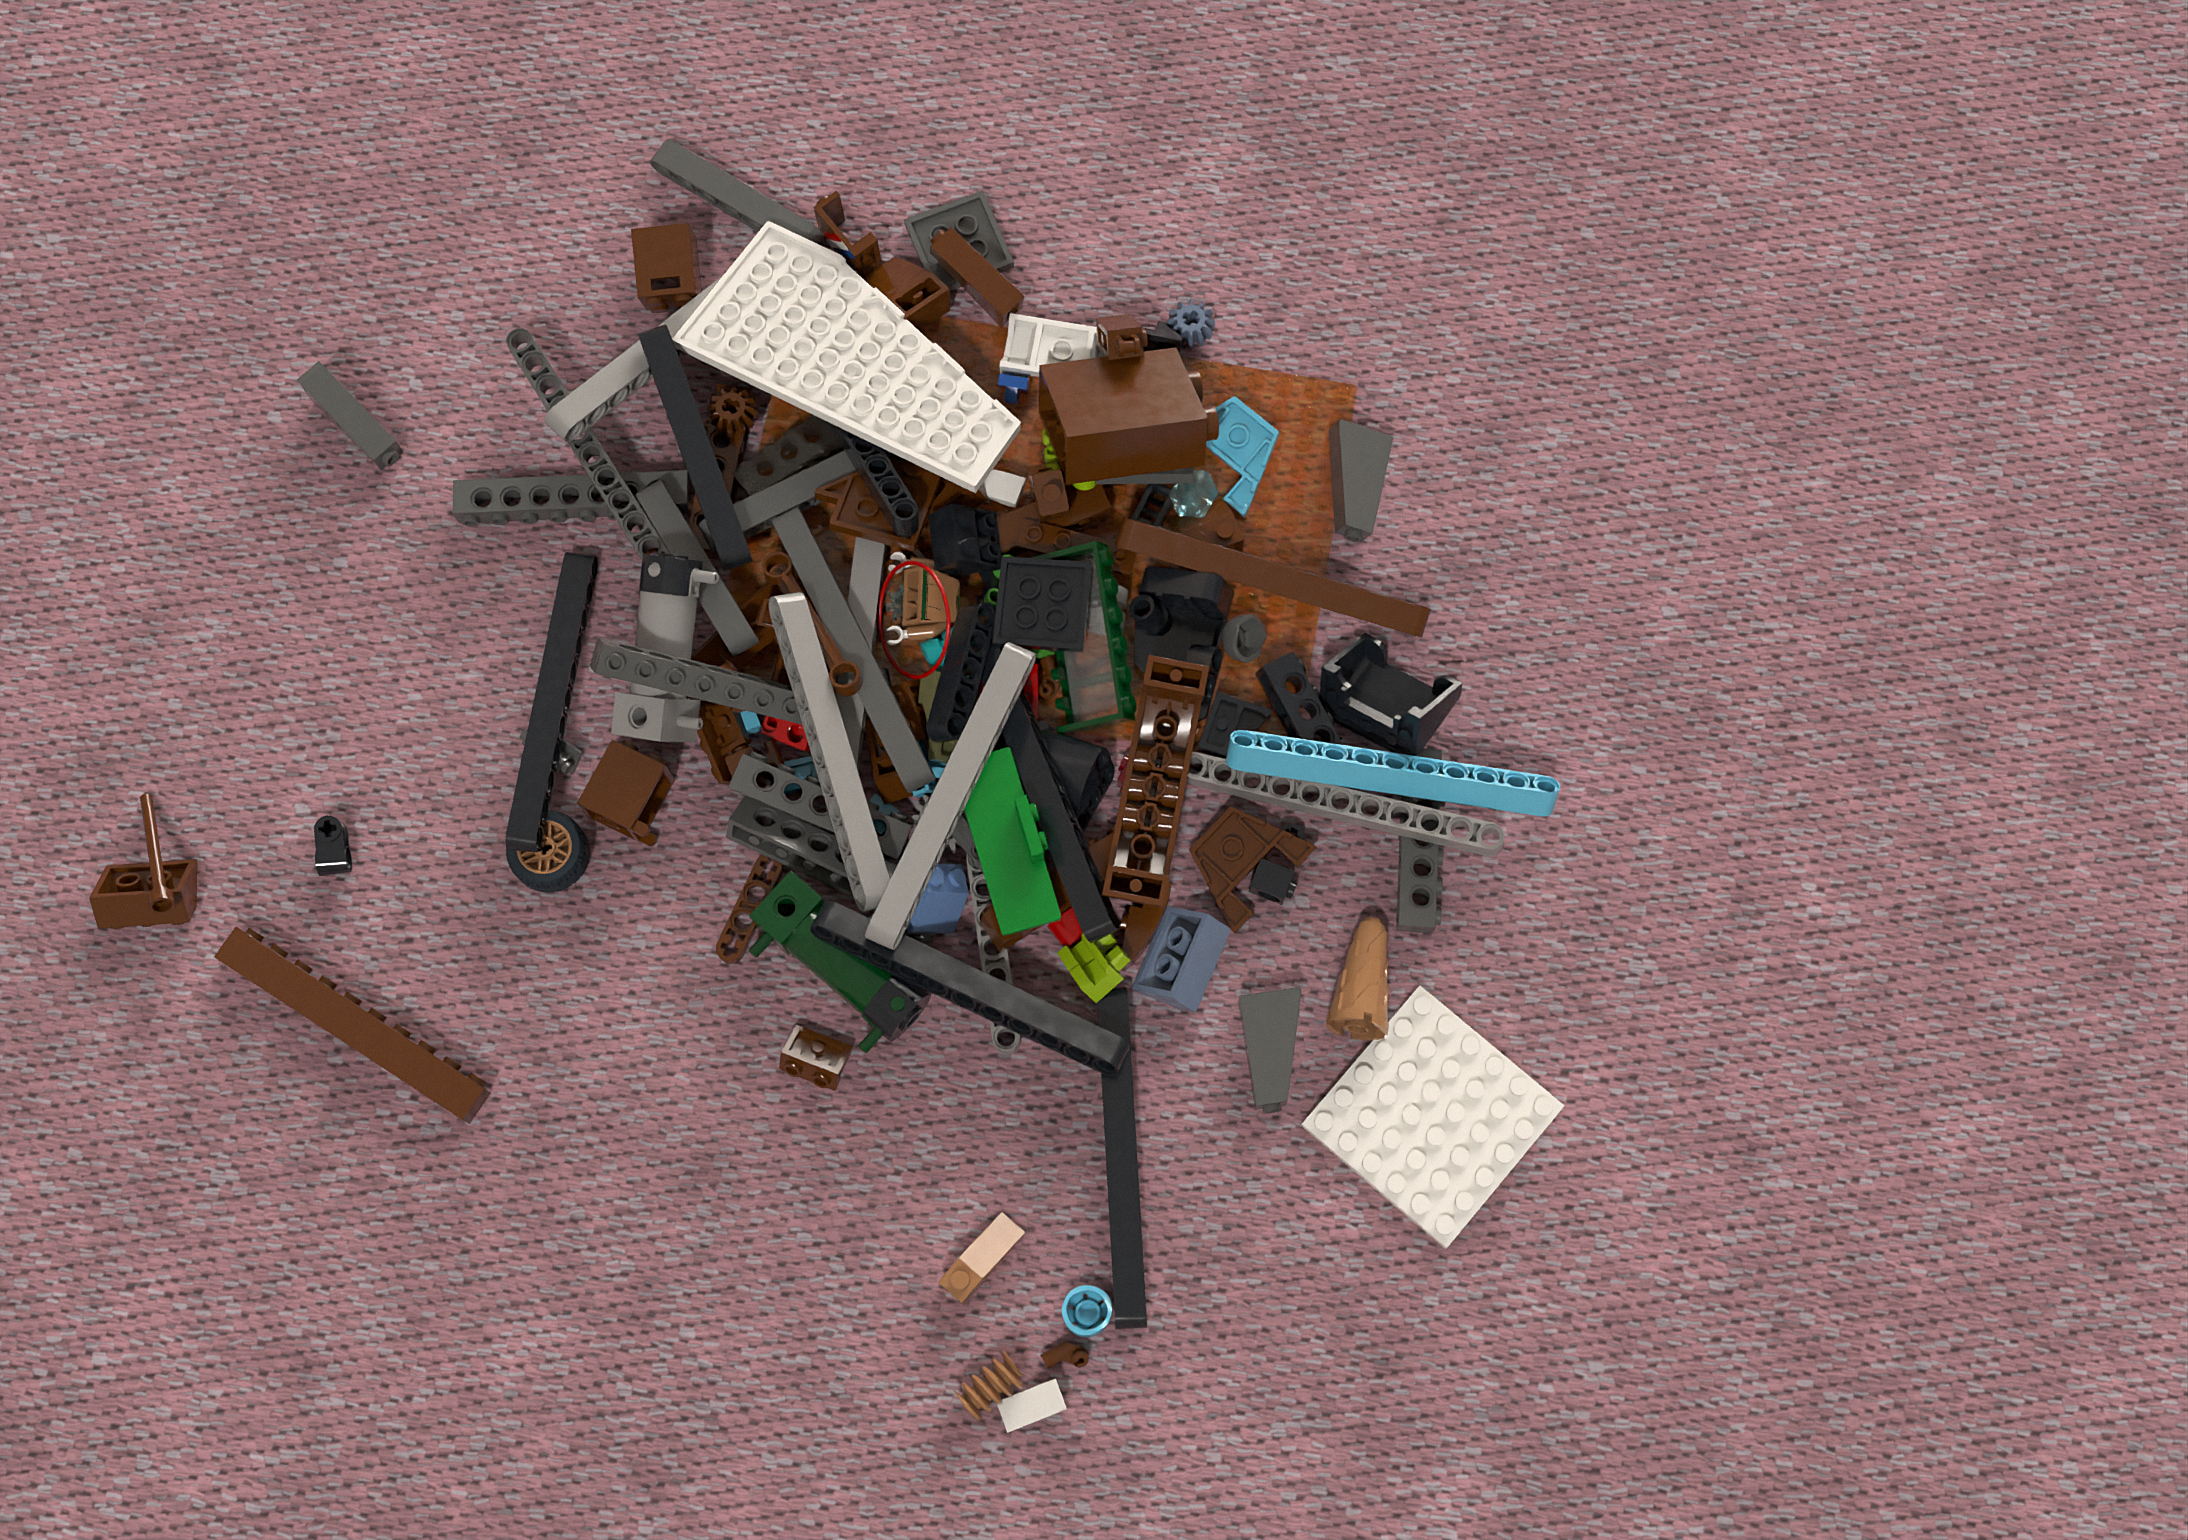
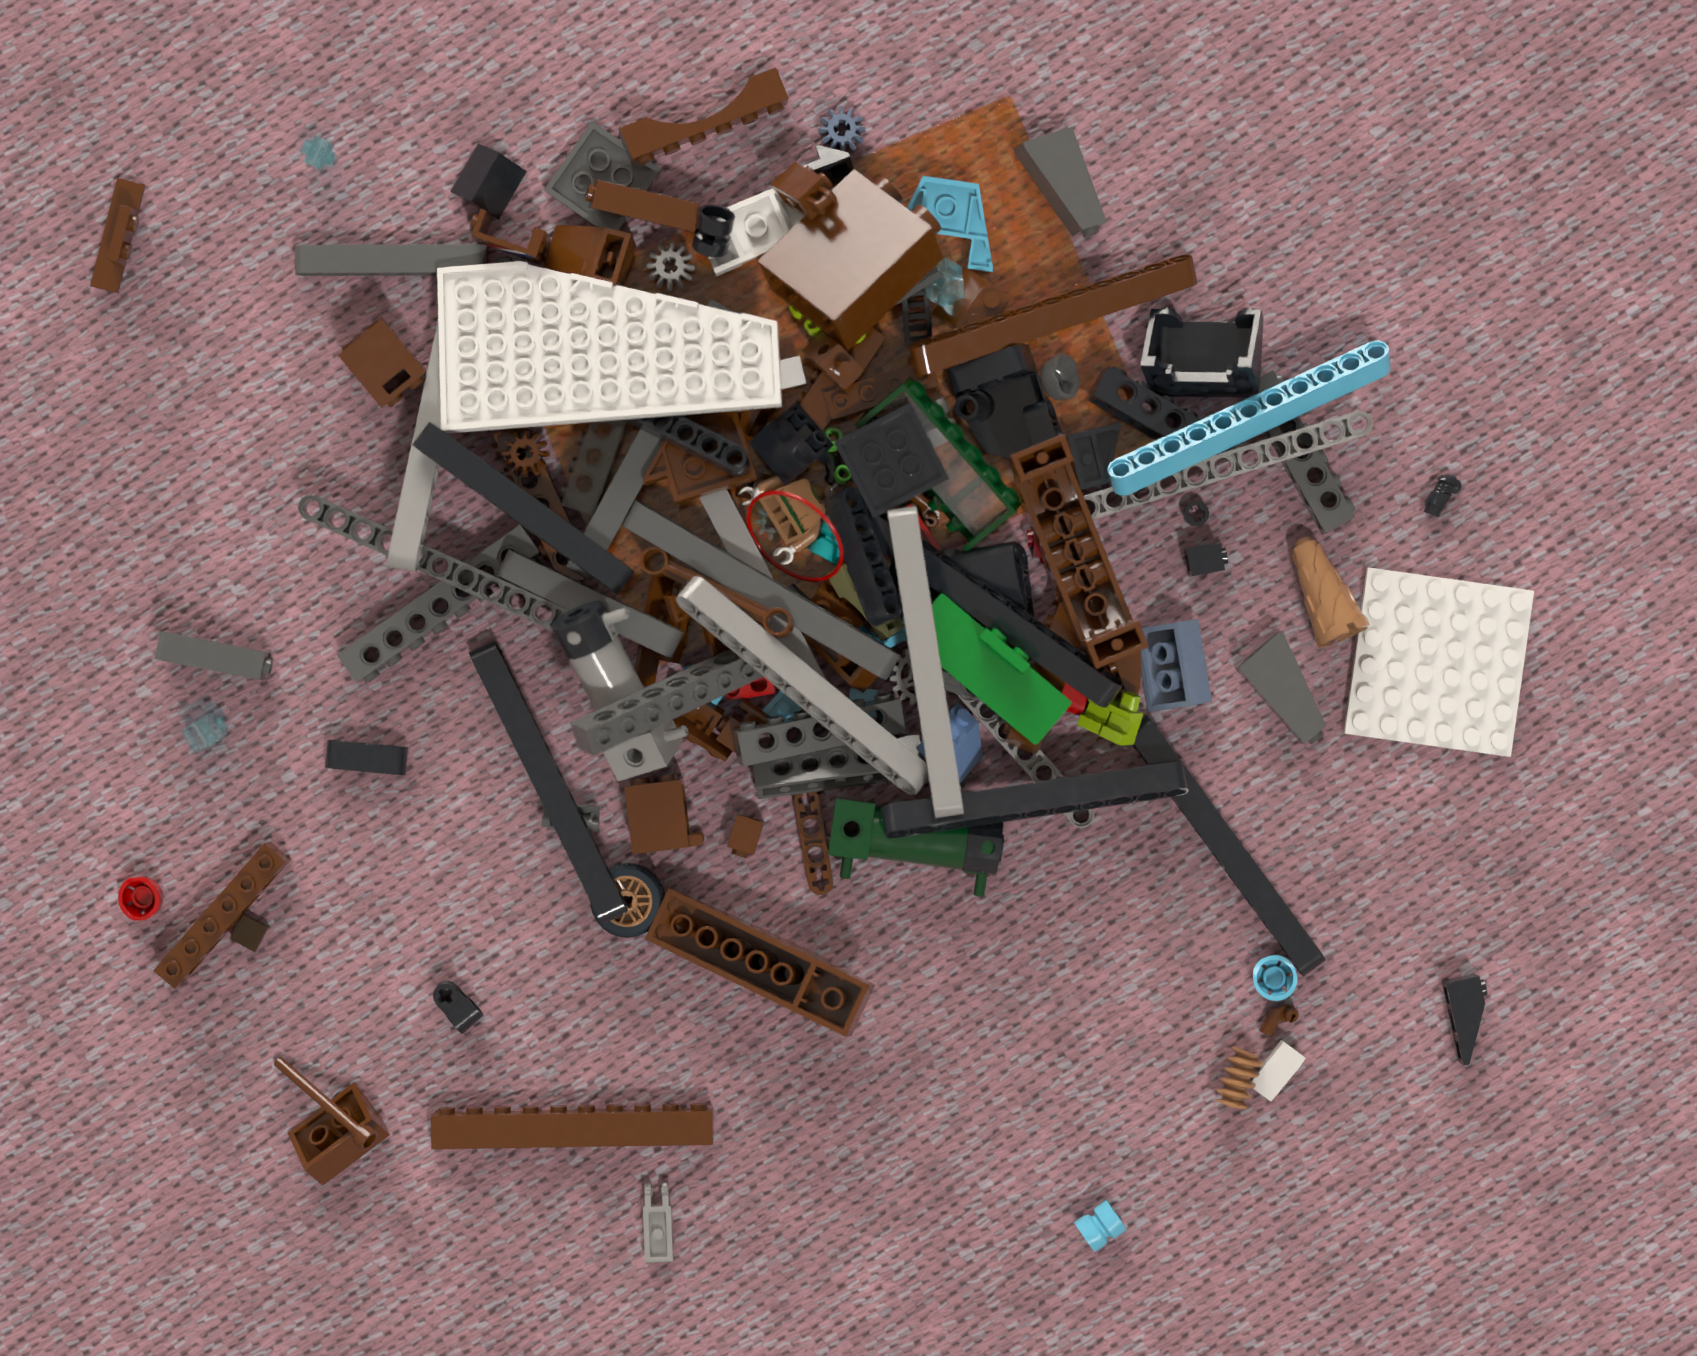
camera: 30 degrees left, 15 degrees up
reddish brown bracket [779,1024,853,1091] -> none
slope [938,1212,1026,1305] -> none
blue tile [998,374,1031,405] -> none
reddish brown wing [1189,806,1317,934] -> none
none -> reddish brown bracket [90,178,146,293]
none -> red helmet [118,876,163,921]
none -> reddish brown brick [153,842,291,989]
none -> clear light blue brick [181,713,229,754]
none -> dark brown tile [230,914,269,952]
none -> clear light blue gear [300,136,337,171]
none -> black beam [325,740,408,775]
none -> black slope [450,143,527,220]
none -> reddish brown arch [619,67,789,165]
none -> light grey hinge [643,1182,674,1263]
none -> reddish brown slope [645,888,875,1037]
none -> light grey gear [647,243,695,291]
none -> black wheel [692,204,735,258]
none -> reddish brown brick [727,814,764,858]
none -> medium azure wheel [1074,1200,1127,1253]
none -> black arm [1424,474,1462,517]
none -> black slope [1442,974,1488,1066]

